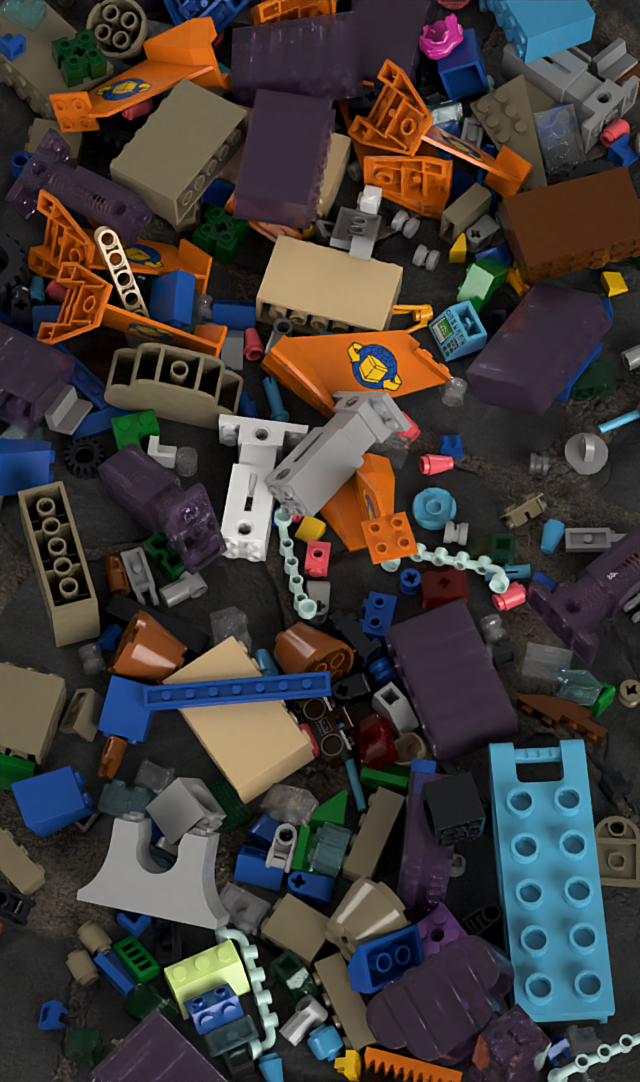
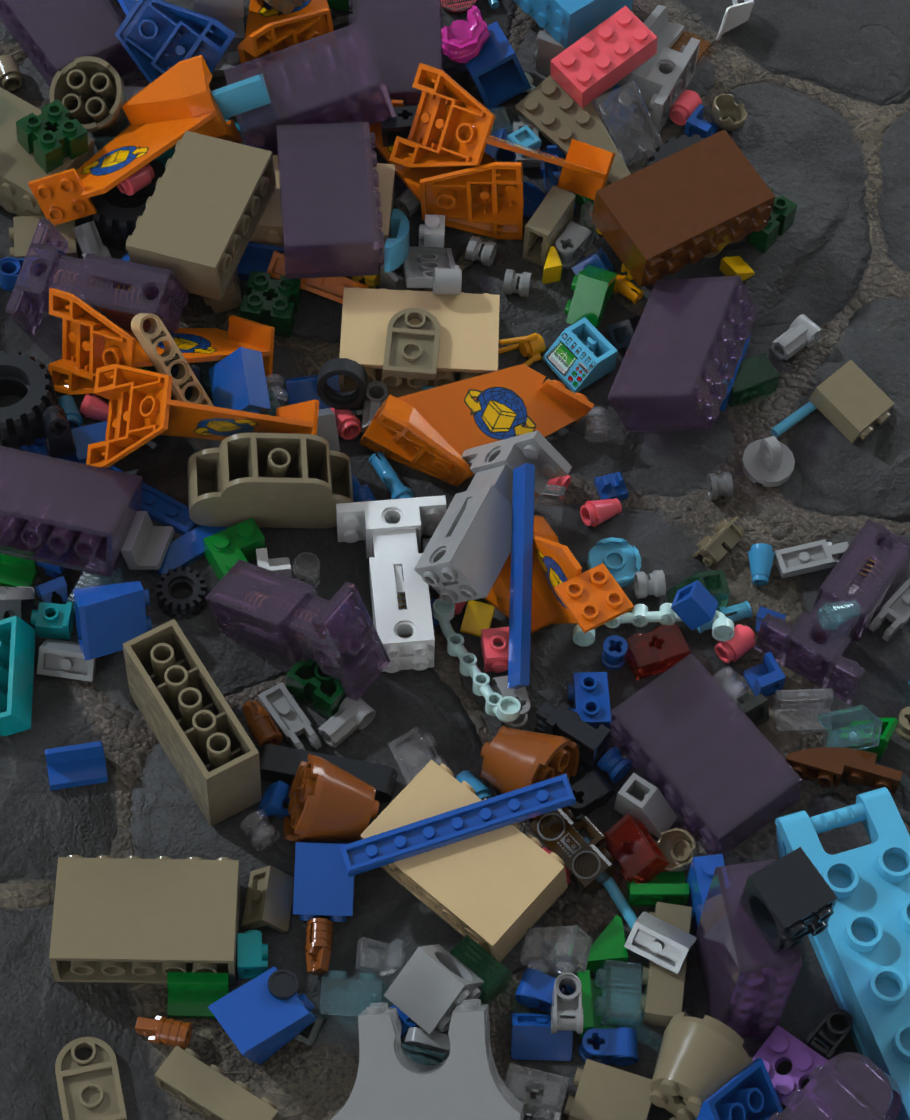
camera: 15 degrees left, 5 degrees down
none -> light grey piece [72,220,113,275]
none -> medium azure slope [211,74,271,119]
none -> teal brick [237,930,268,979]
none -> black piece [268,969,299,1000]
none -> black tyre [316,358,368,410]
none -> dark tan tile [383,308,440,380]
none -> medium azure slope [384,209,410,272]
none -> medium azure tile [507,125,542,157]
none -> blue tile [508,463,535,689]
none -> coral brick [550,6,658,108]
none -> light grey panel [624,912,697,974]
none -> blue panel [671,580,718,630]
none -> blue panel [743,652,786,697]
none -> clear light blue cone [817,600,861,630]

